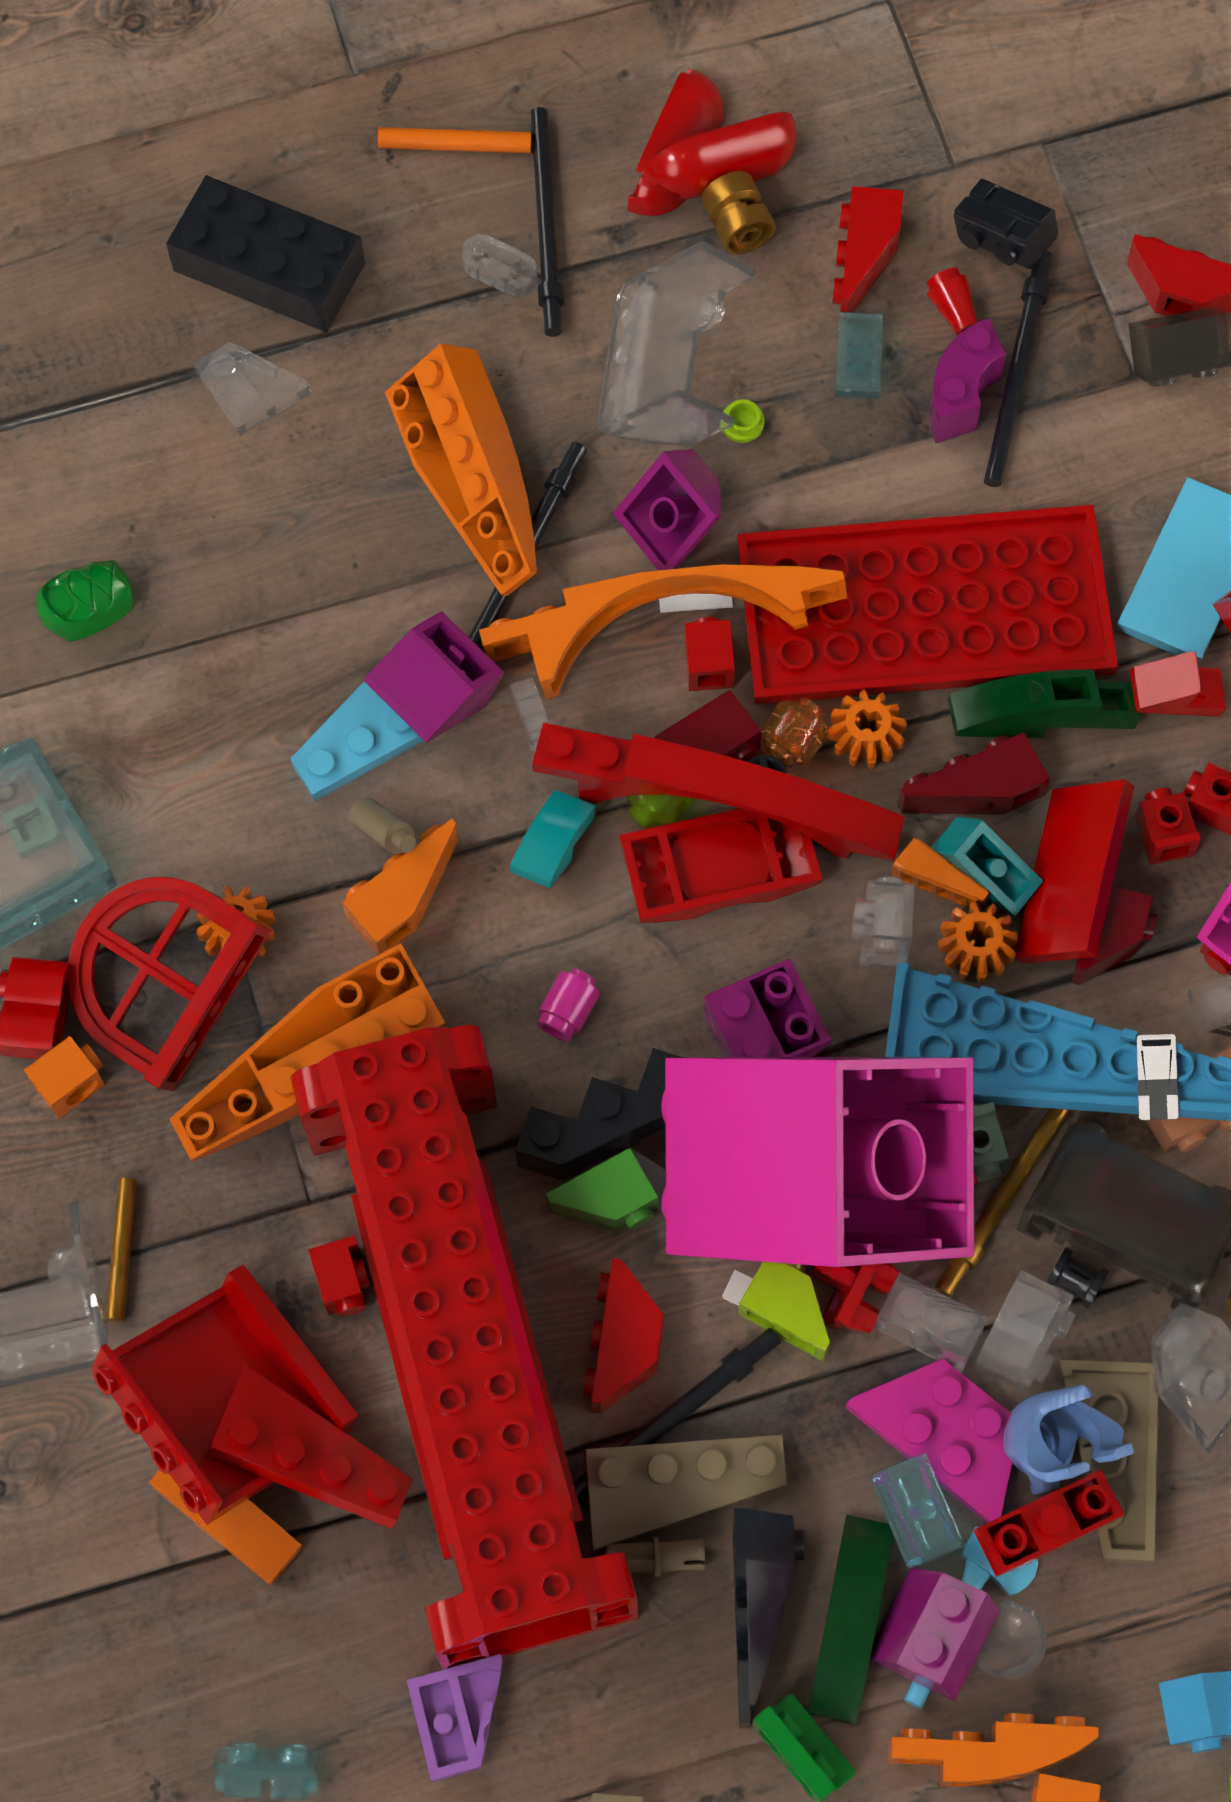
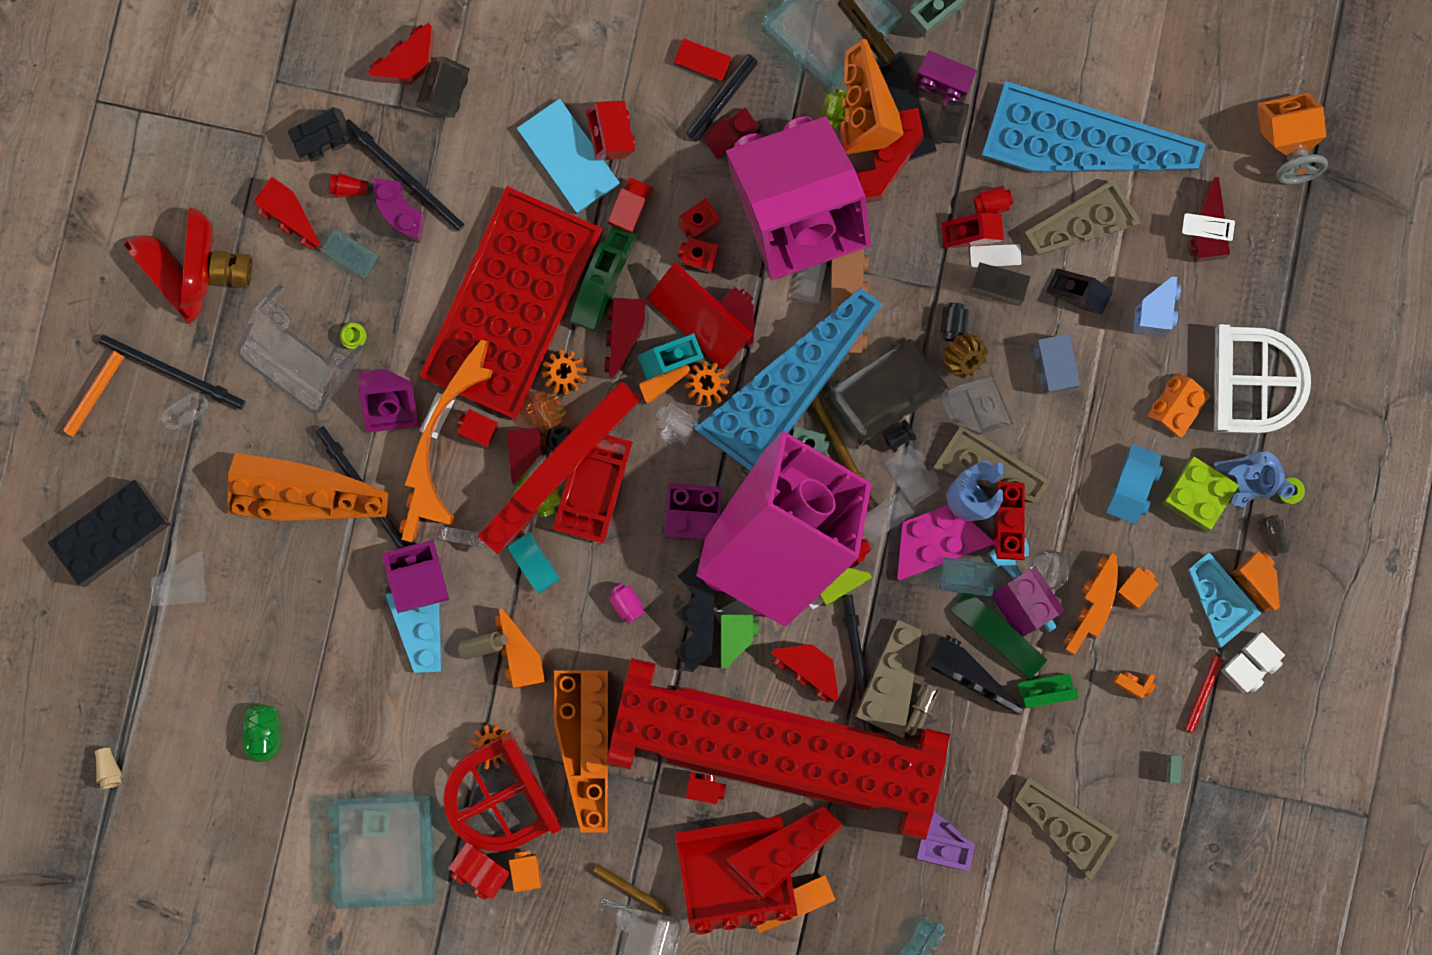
camera: 65 degrees left, 15 degrees up
sticker [1137,1034,1179,1120] -> none

